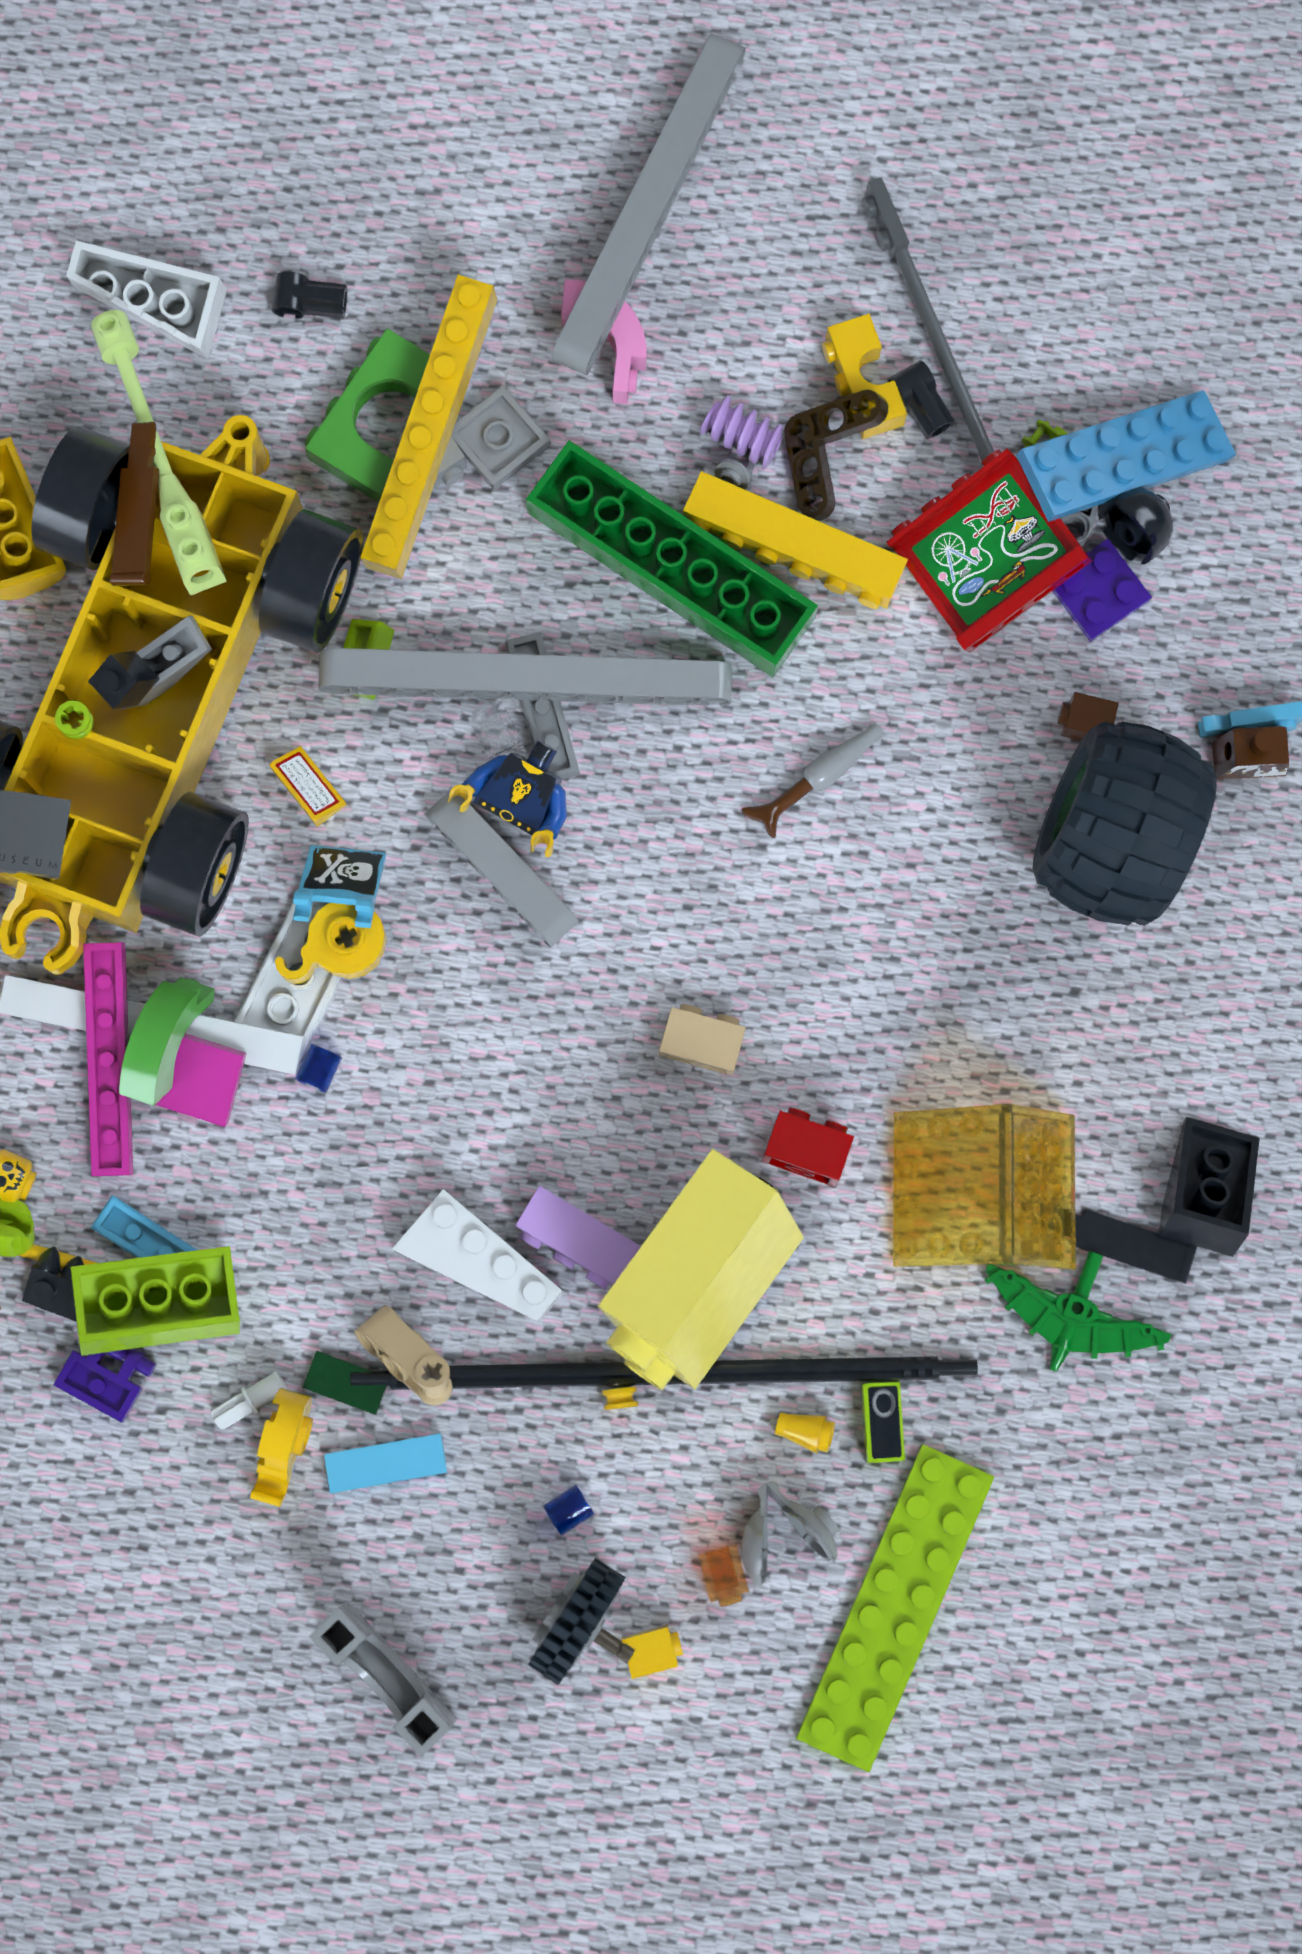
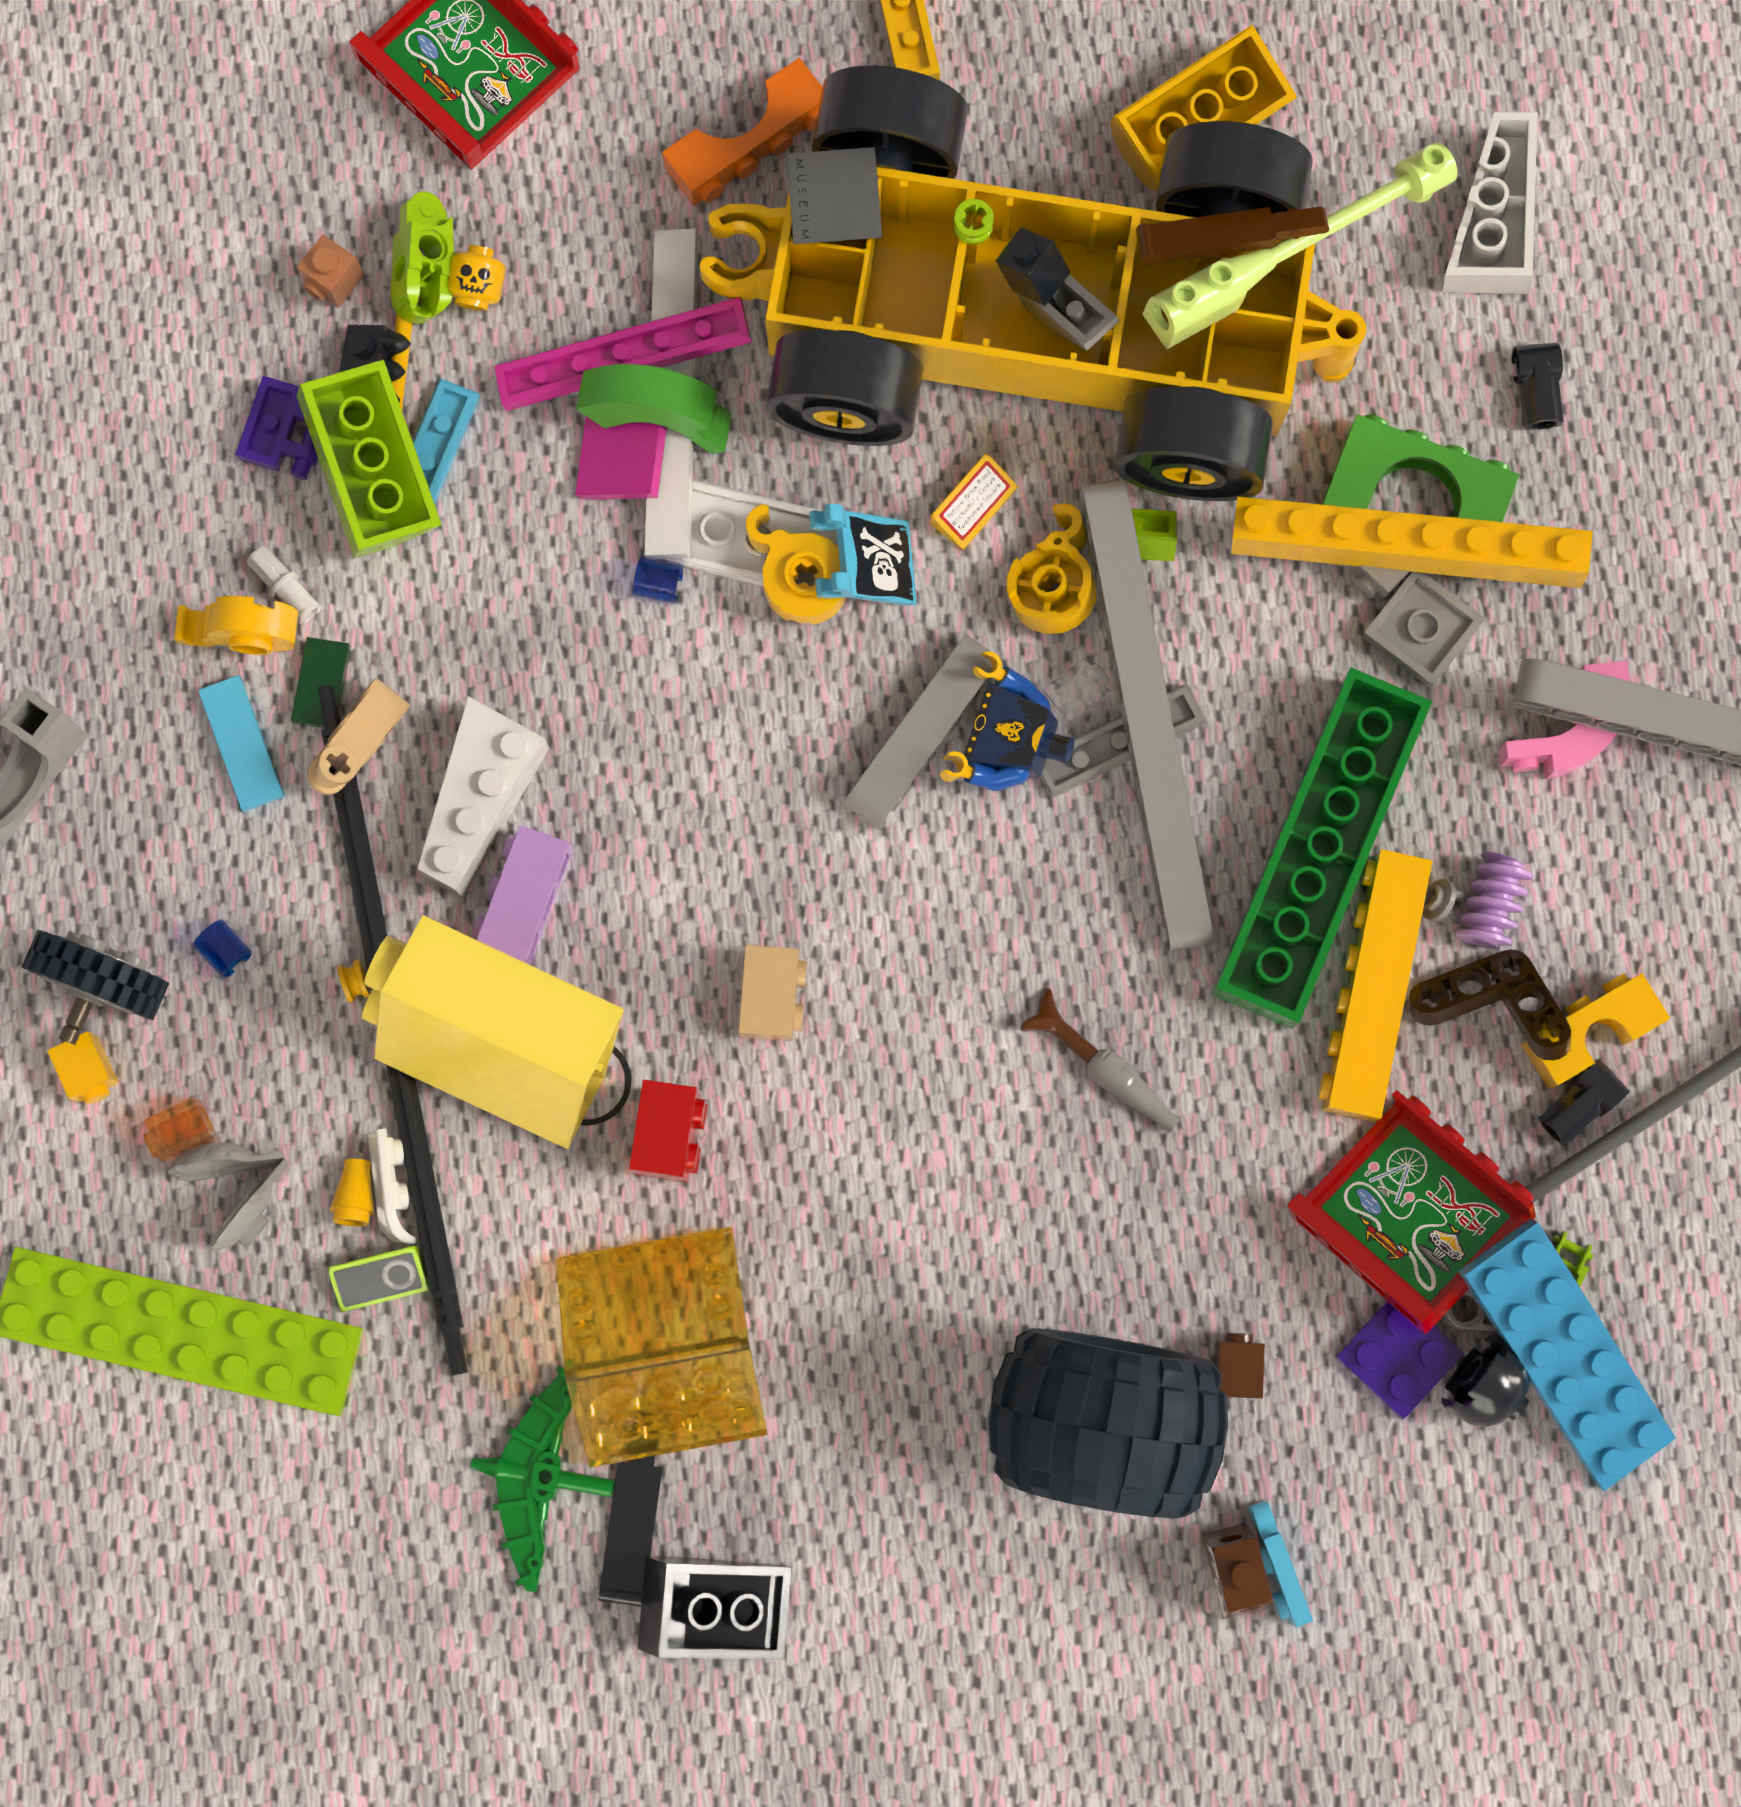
camera: 80 degrees right, 0 degrees up
none -> white piece [367,1129,417,1245]
none -> yellow piece [1007,503,1097,634]

